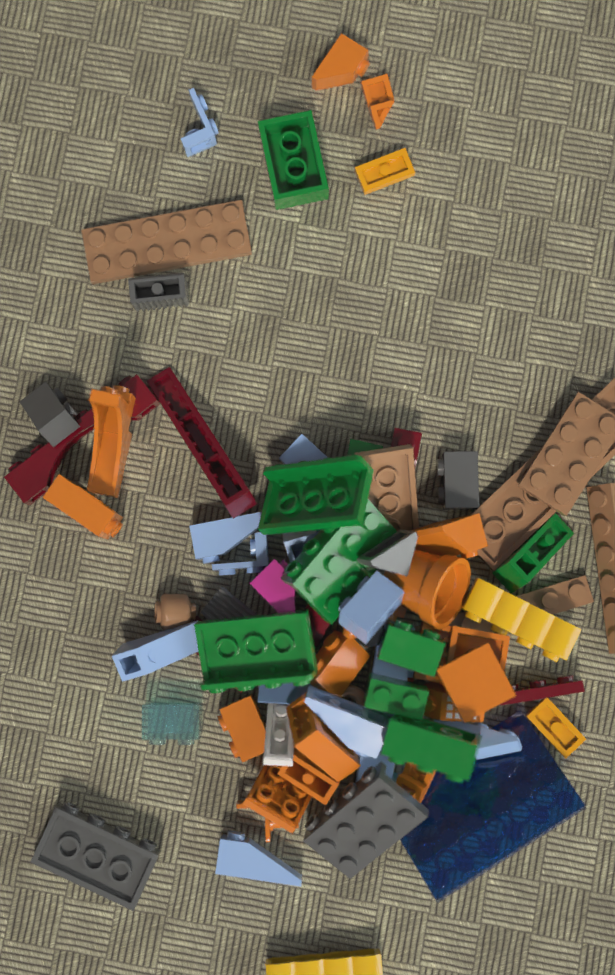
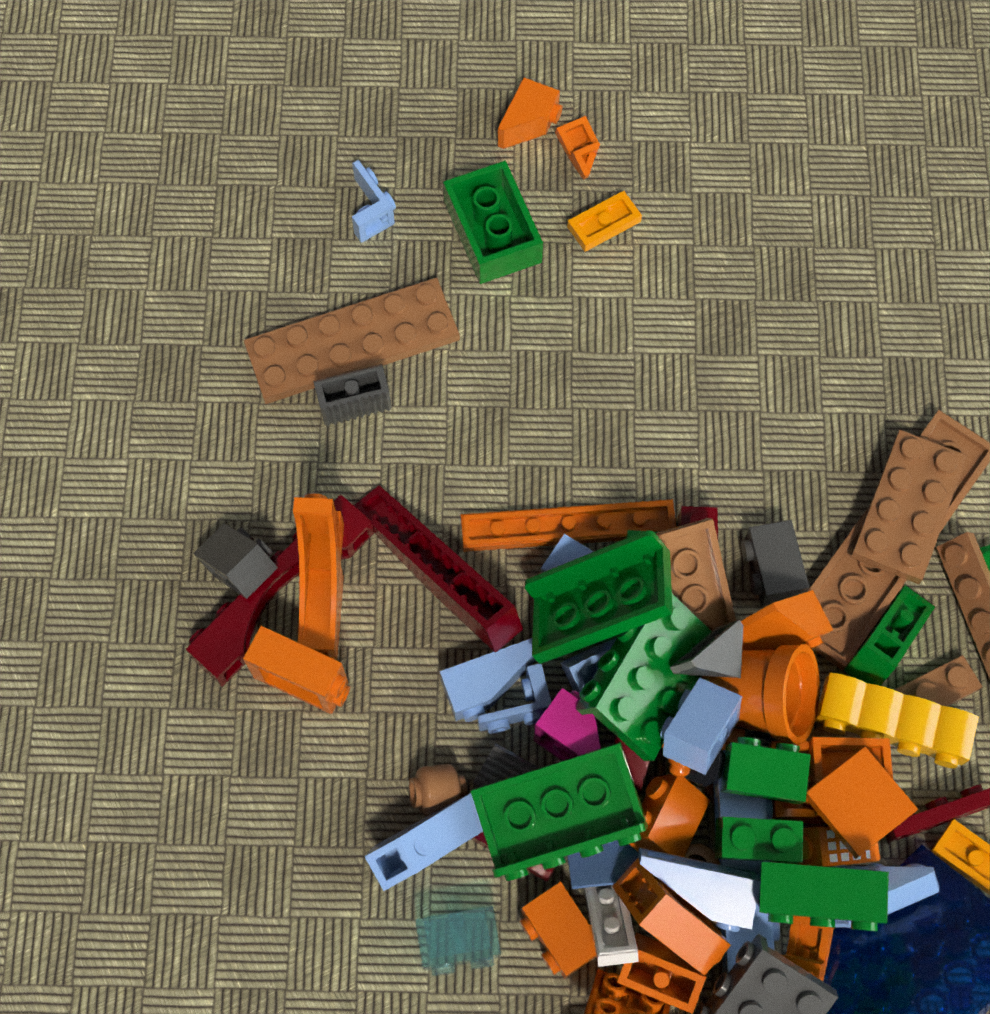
camera: 15 degrees left, 15 degrees down
none -> orange tile [461,499,676,552]

